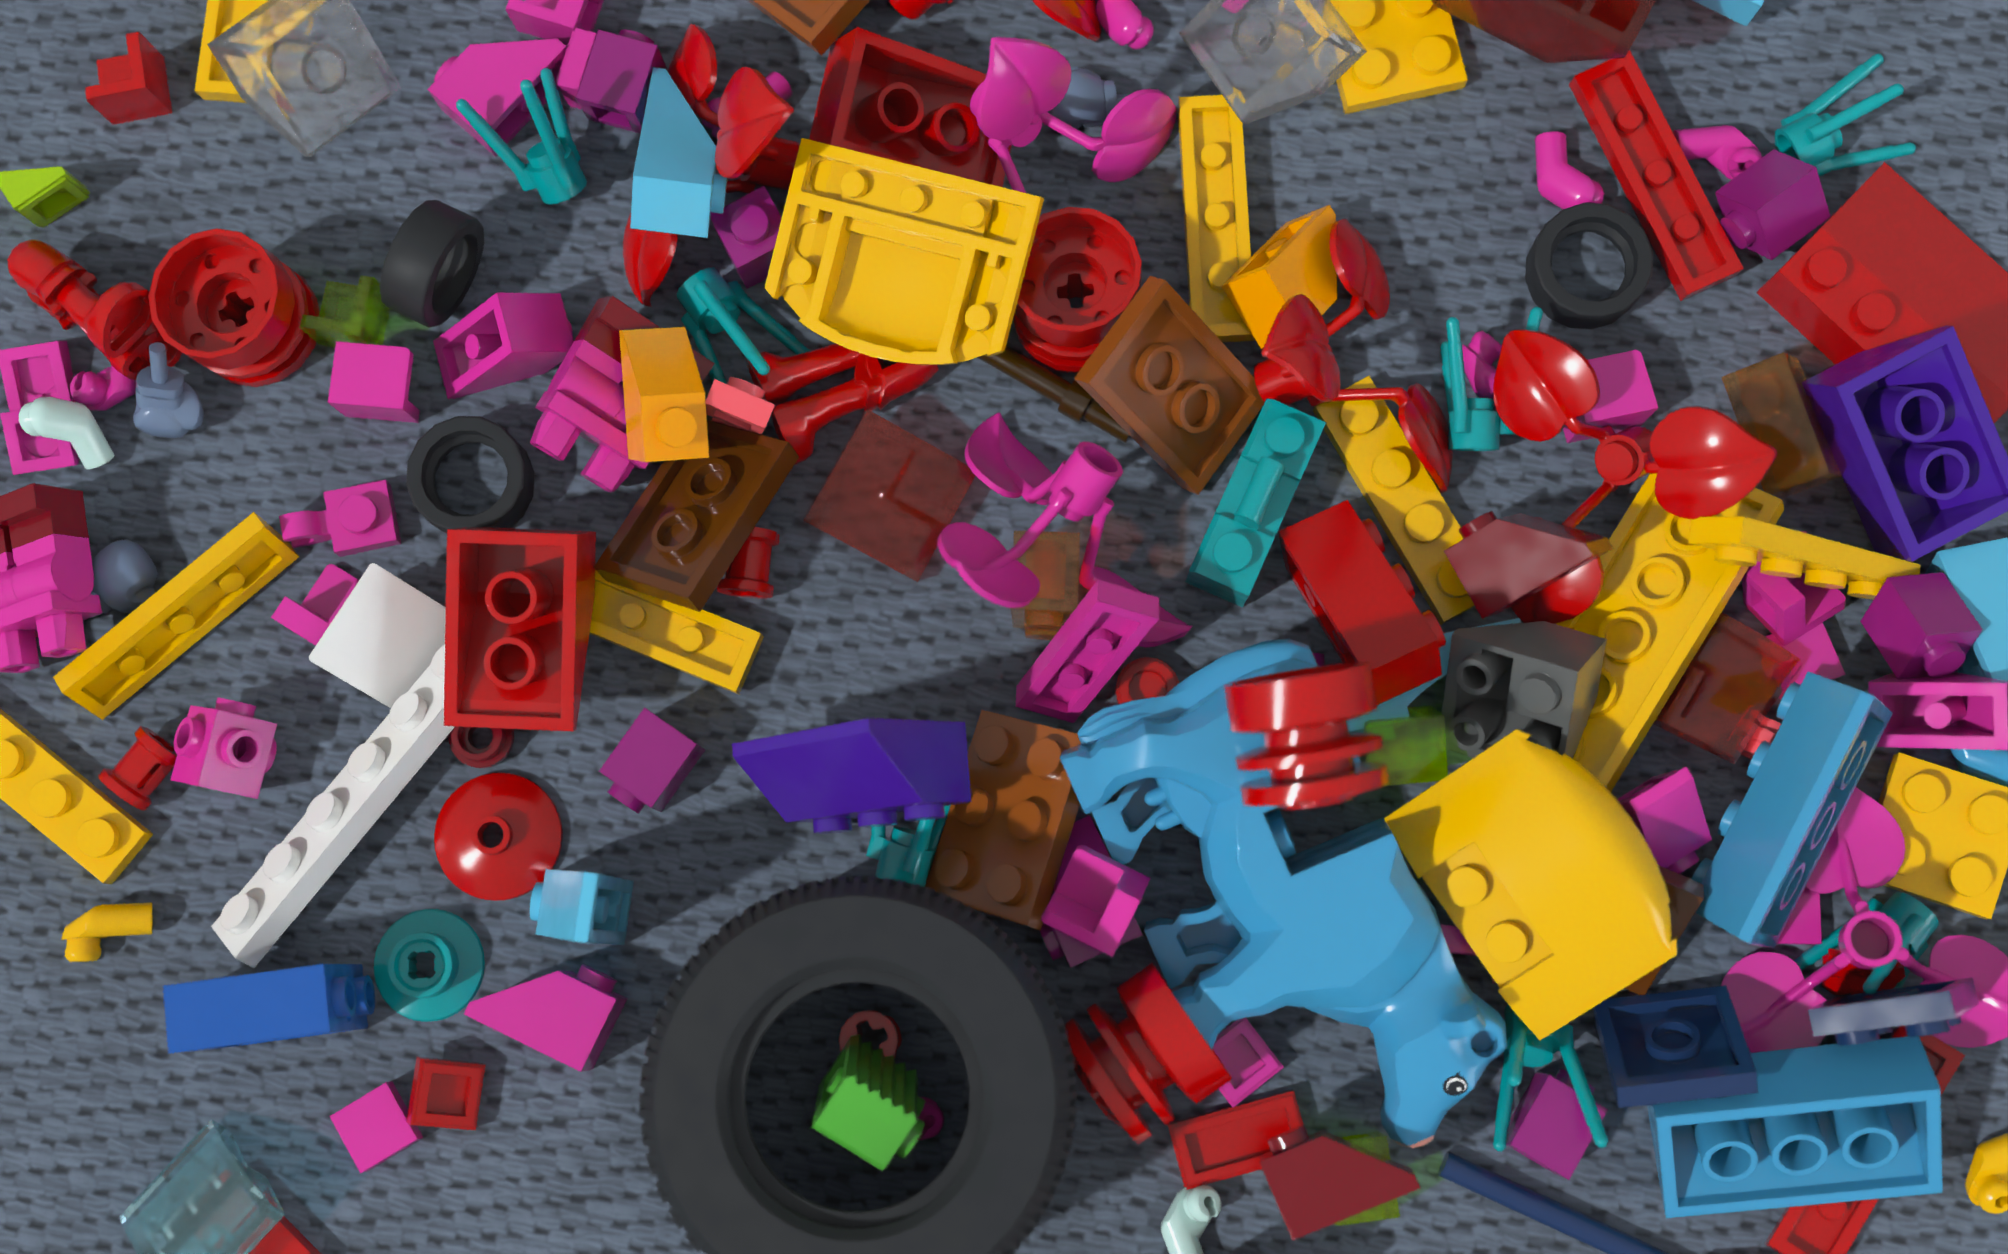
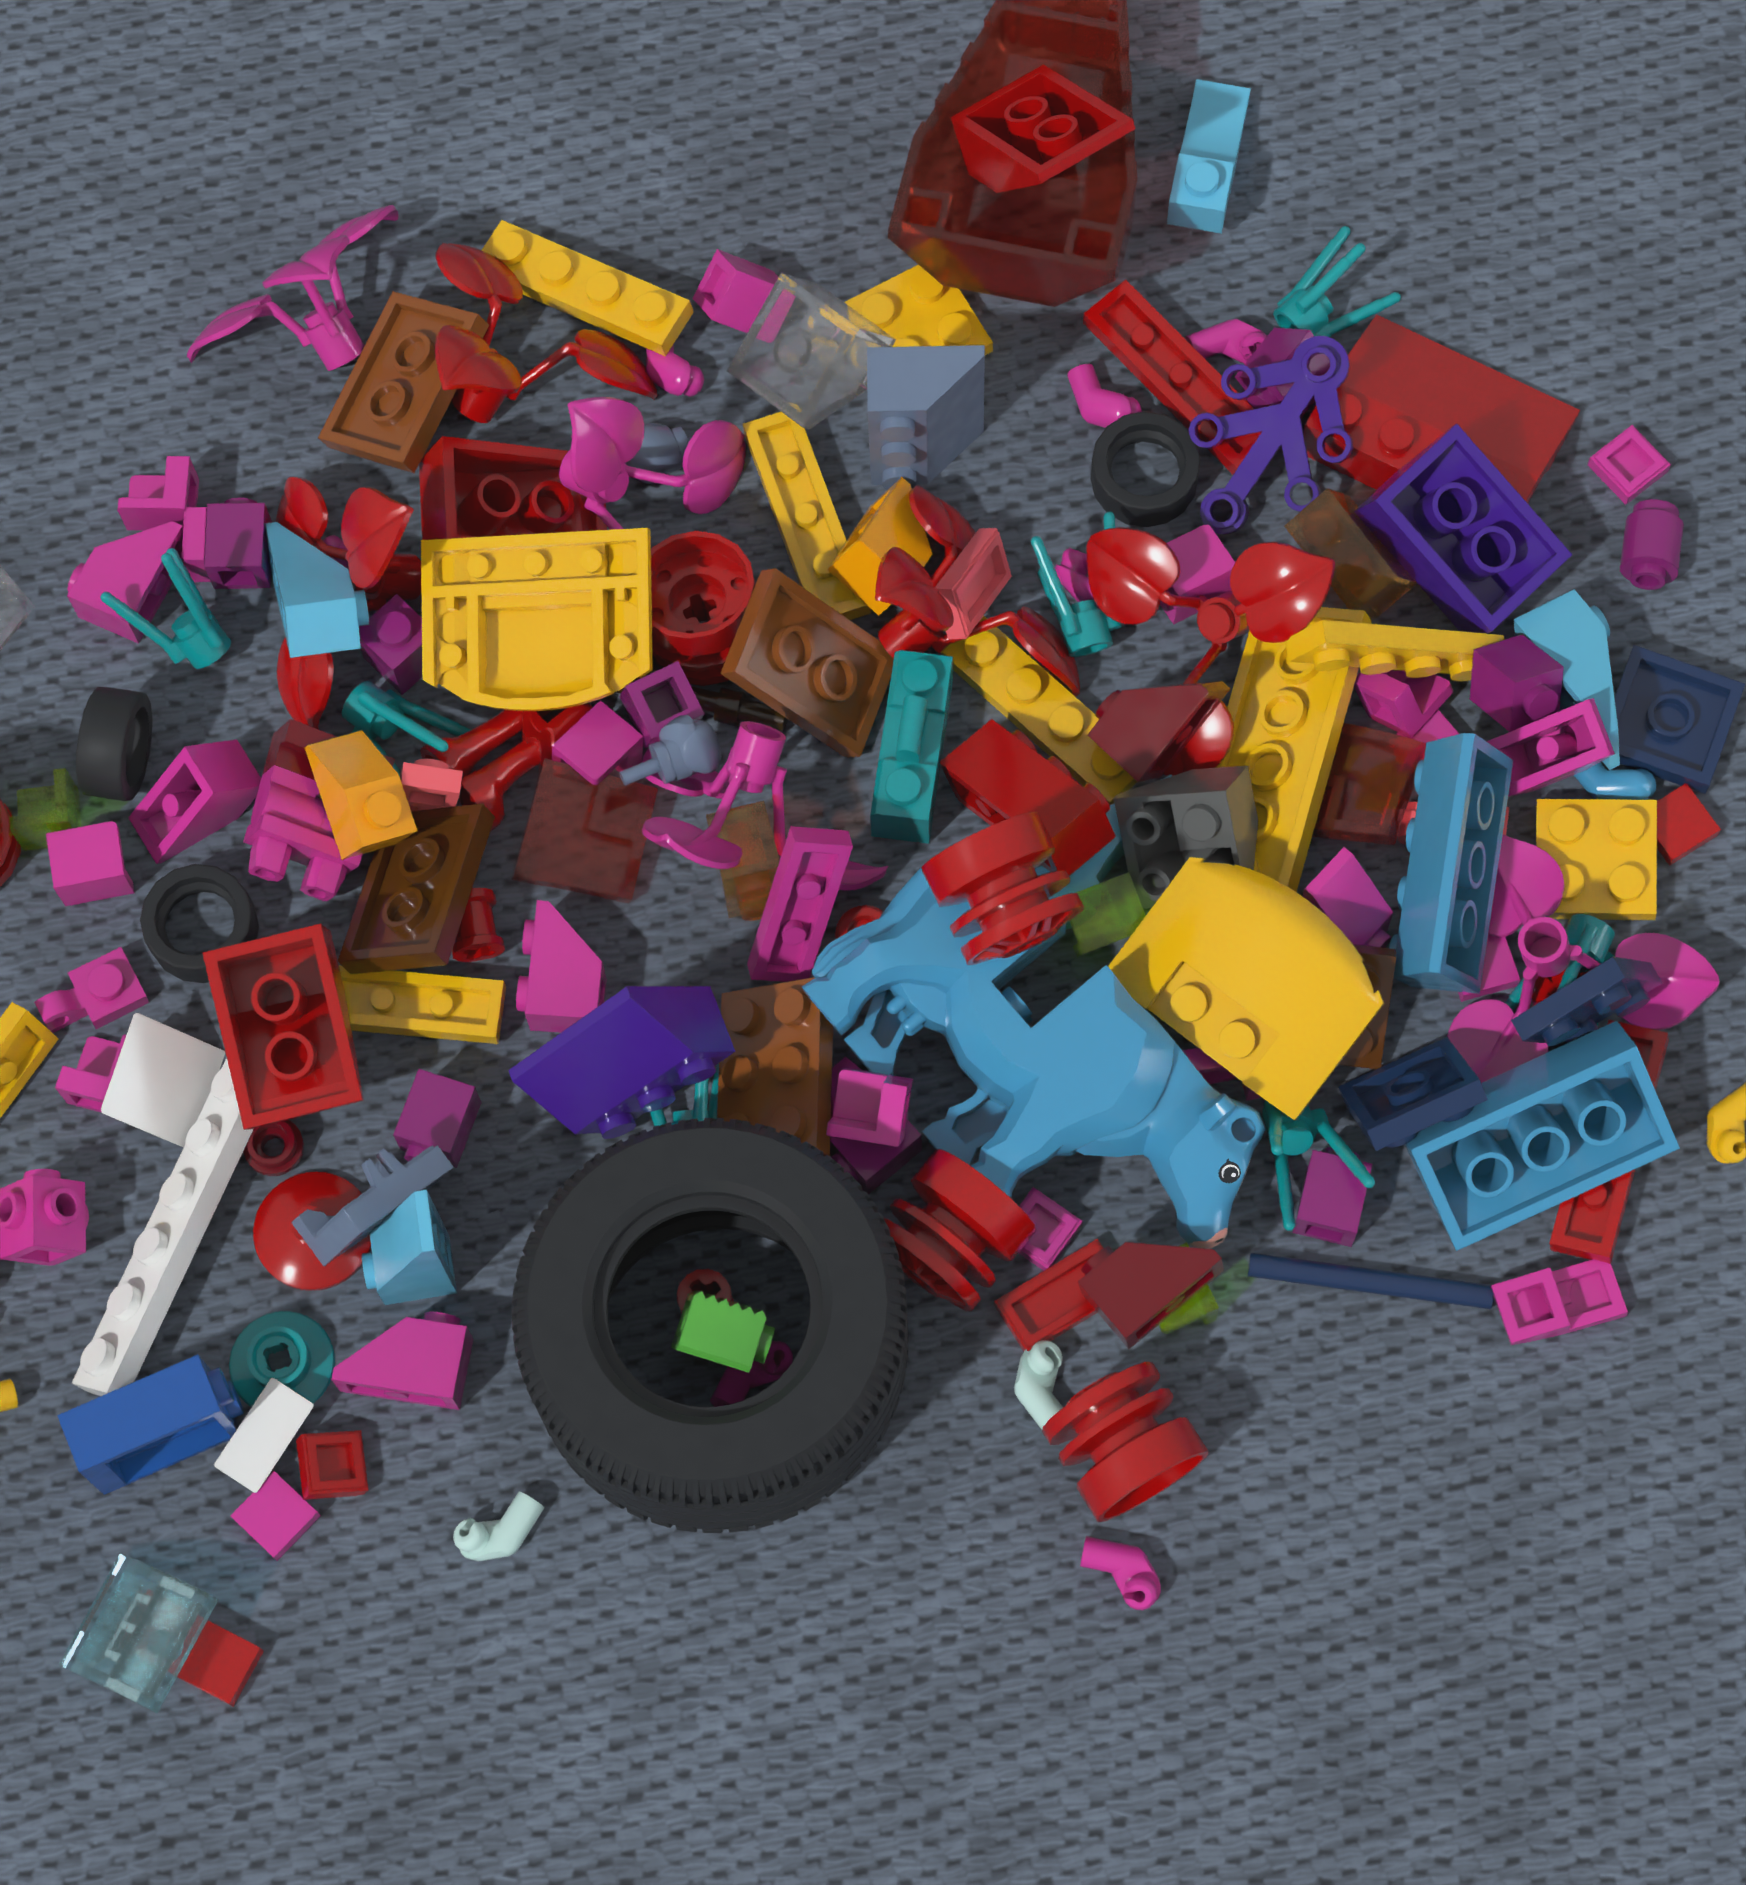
camera: 20 degrees left, 10 degrees down
none -> white sticker [214,1378,314,1493]
none -> sand blue piece [291,1145,454,1266]
none -> light aqua arm [453,1491,544,1562]
none -> dark pink slope [516,900,607,1033]
none -> dark pink panel [552,700,644,785]
none -> magenta brick [619,661,704,749]
none -> sand blue piece [619,715,722,785]
none -> sand blue slope [867,345,985,490]
none -> coral tile [935,528,1012,639]
none -> dark purple plant [1189,336,1353,534]

